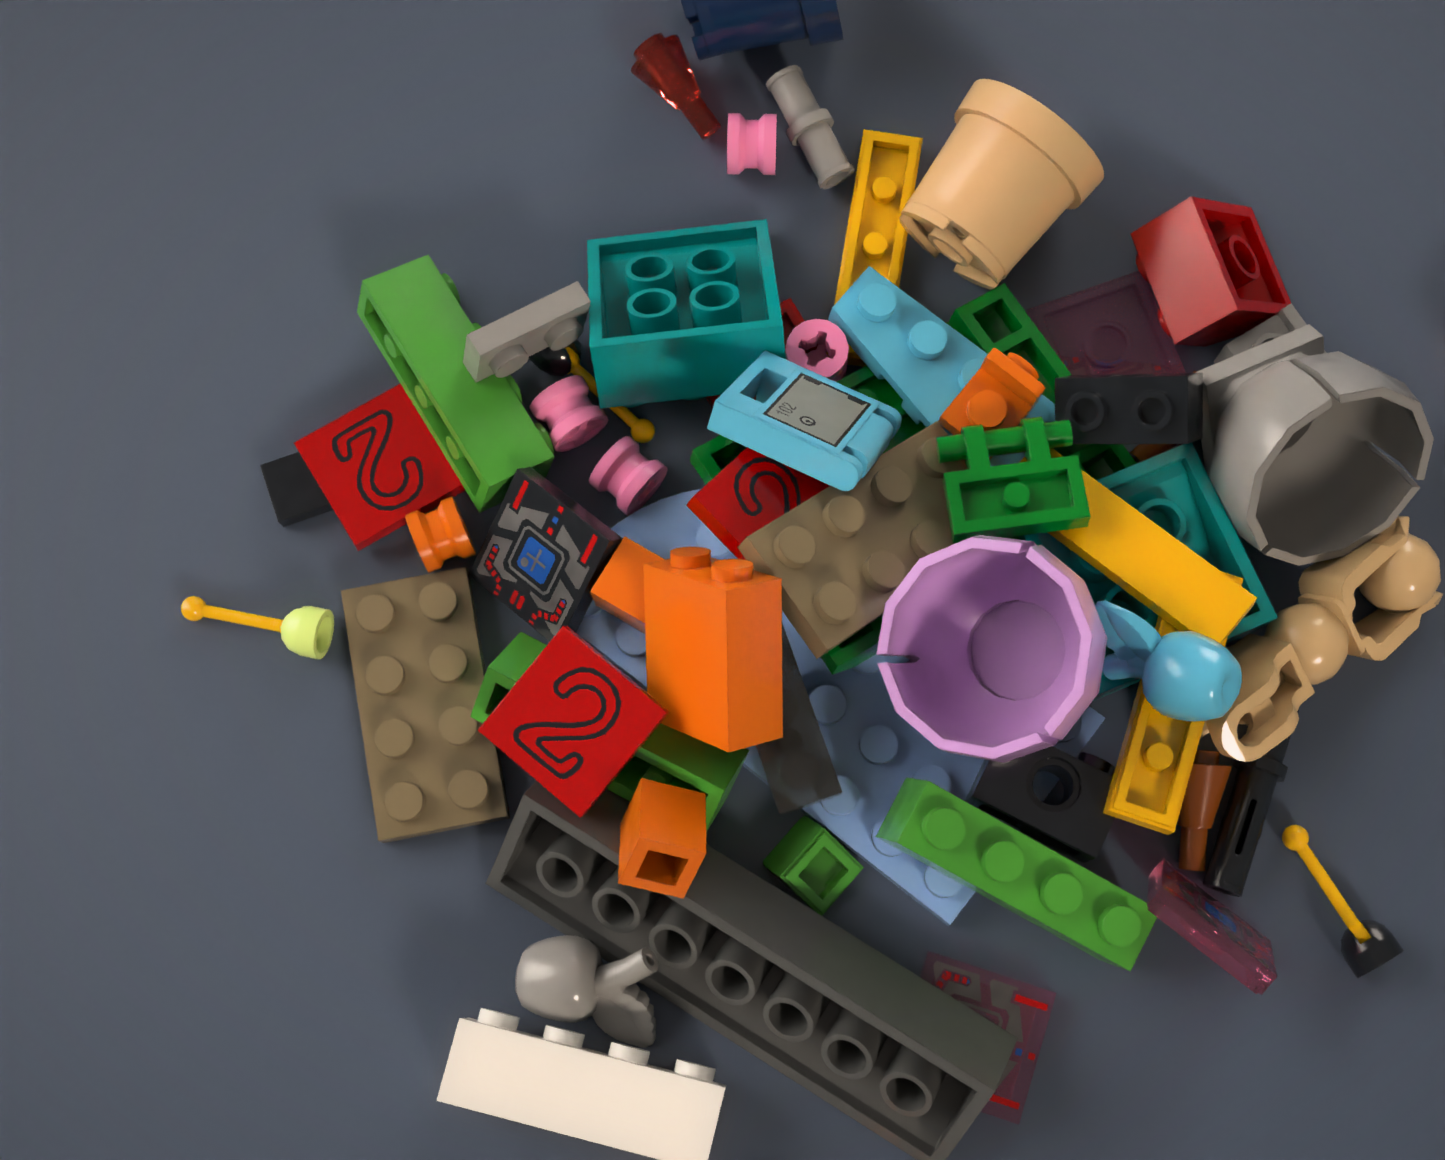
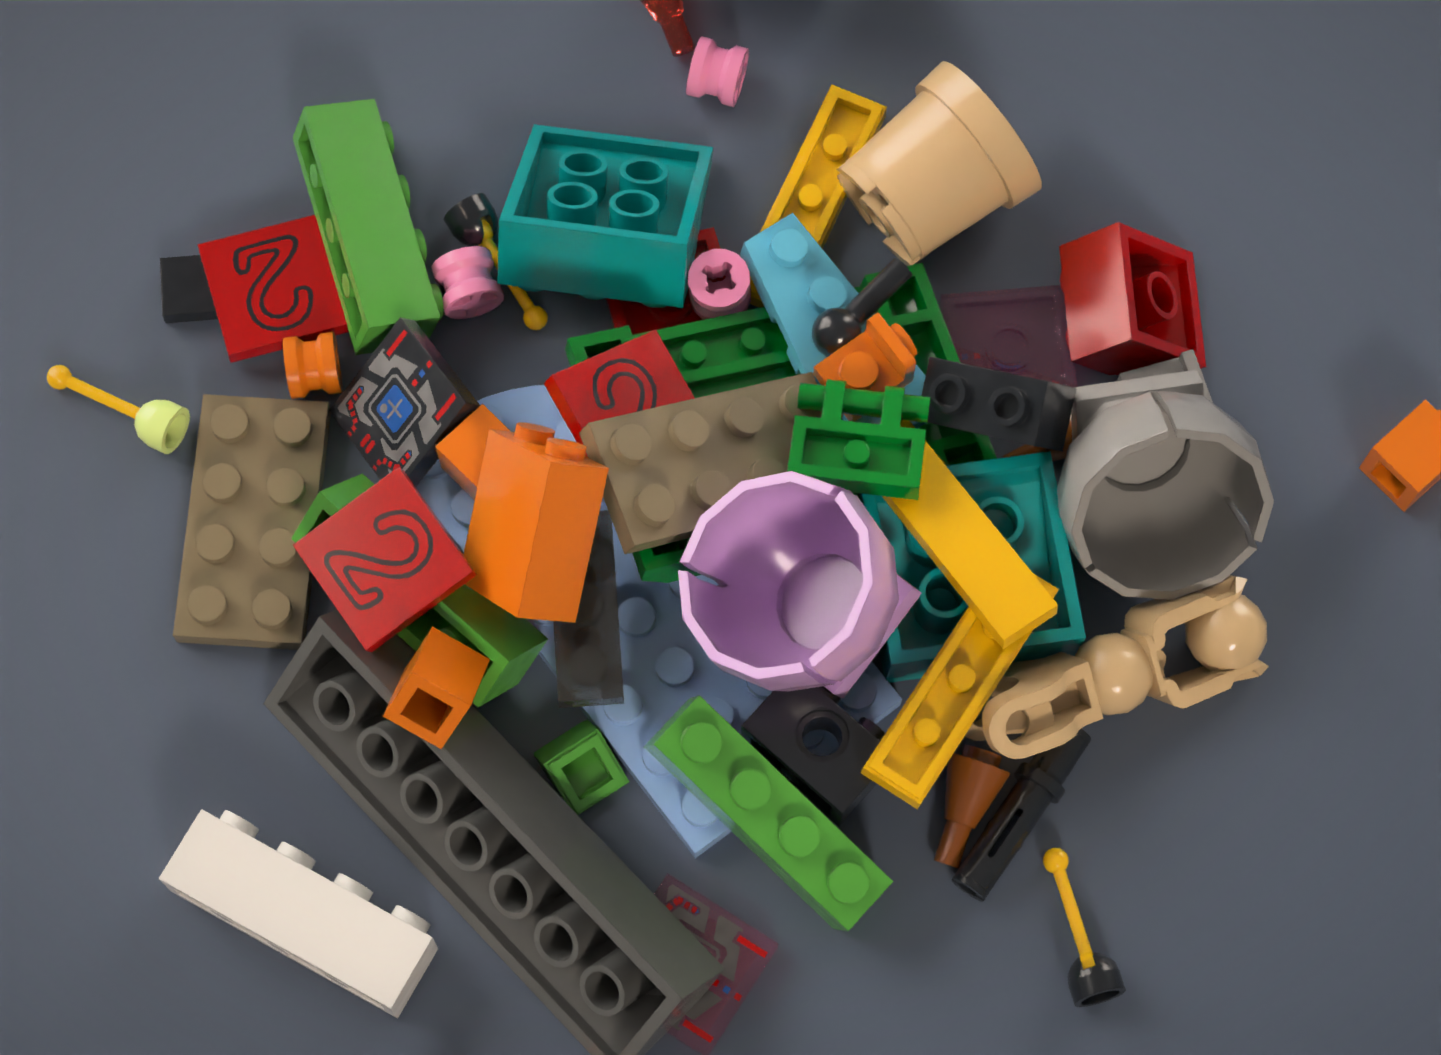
camera: 10 degrees right, 5 degrees down
light grey plate [463,281,591,383] -> none
light grey piece [515,935,659,1048] -> none
bright pink wheel [589,436,668,516] -> none
medium azure container [707,350,902,491] -> none
light grey pin [766,65,855,189] -> none
medium azure piece [1095,600,1242,722] -> none
clear pink tile [1147,858,1277,995] -> none
none -> black bar [812,258,912,357]

